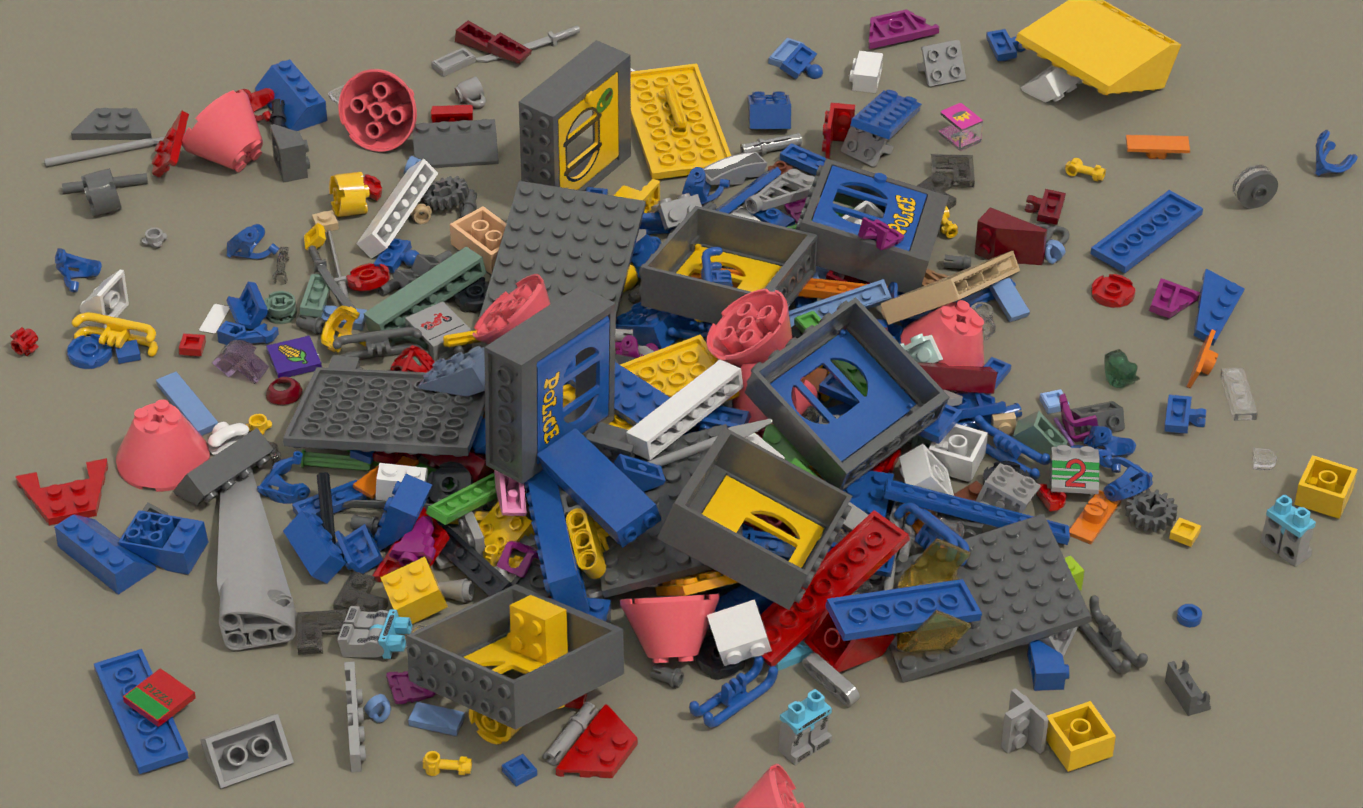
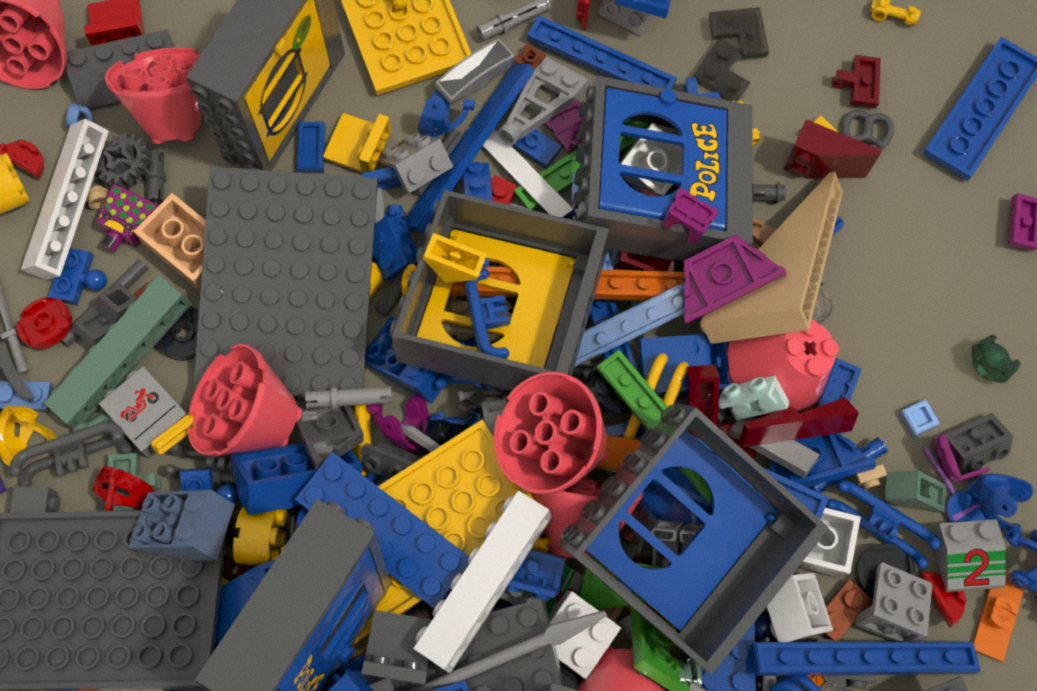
camera: 10 degrees left, 30 degrees up
medium blue tile [989,278,1030,322] -> none
medium blue tile [1045,240,1066,264] -> none
red tile [1091,274,1135,308] -> none
none -> magenta torso [97,184,158,253]
none -> coral cone [105,47,203,144]
none -> yellow slope [423,233,487,283]
none -> magenta wing [684,234,787,324]

